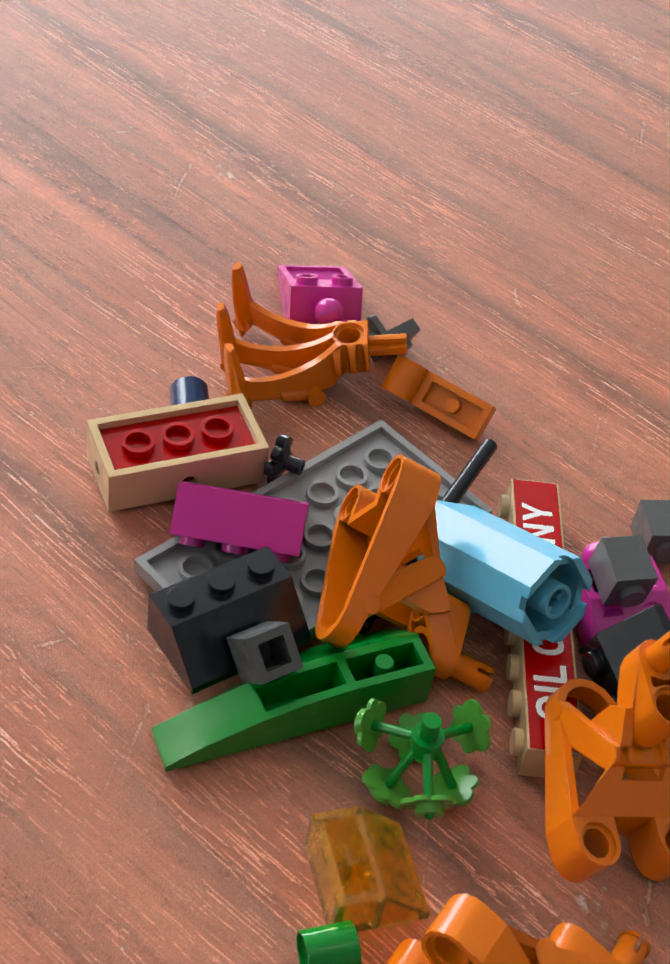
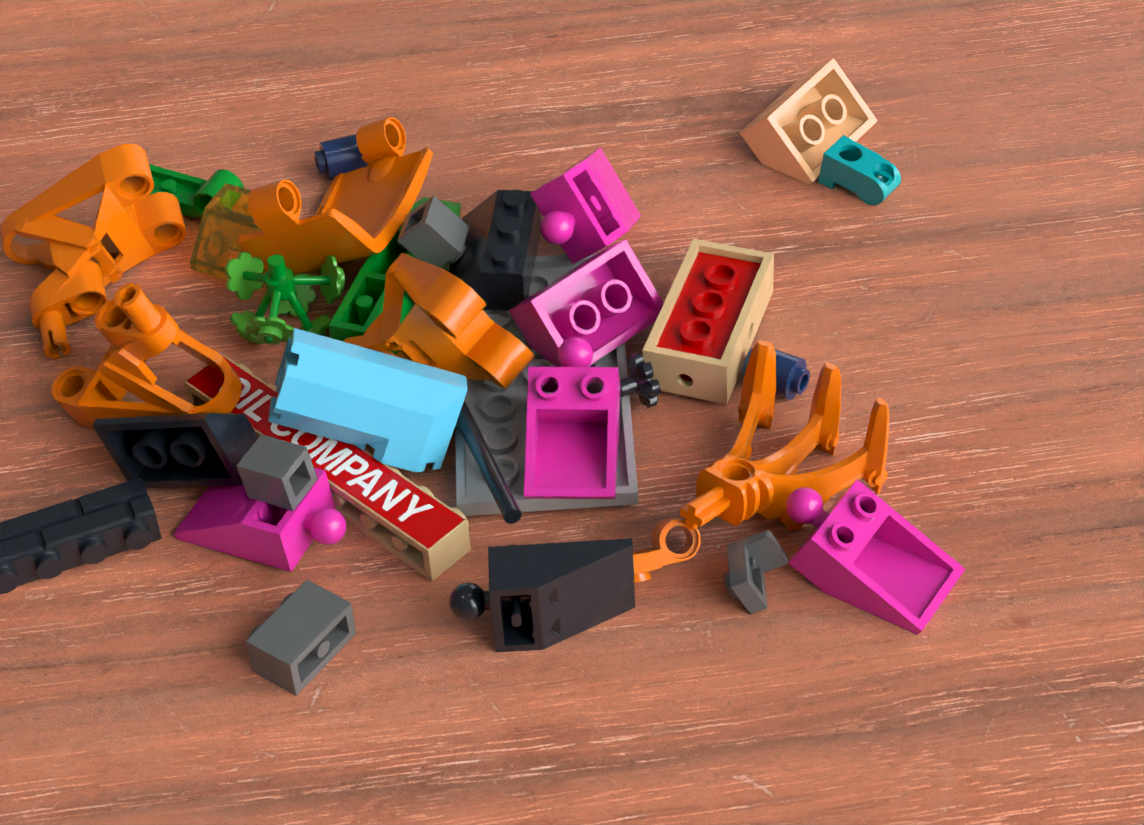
camera: 140 degrees right, 0 degrees up
none -> orange panel [237,117,433,276]
none -> dark blue brick [314,134,368,180]
none -> black slope [449,538,635,652]
none -> dark pink slope [524,337,620,499]
none -> dark pink slope [530,147,641,264]

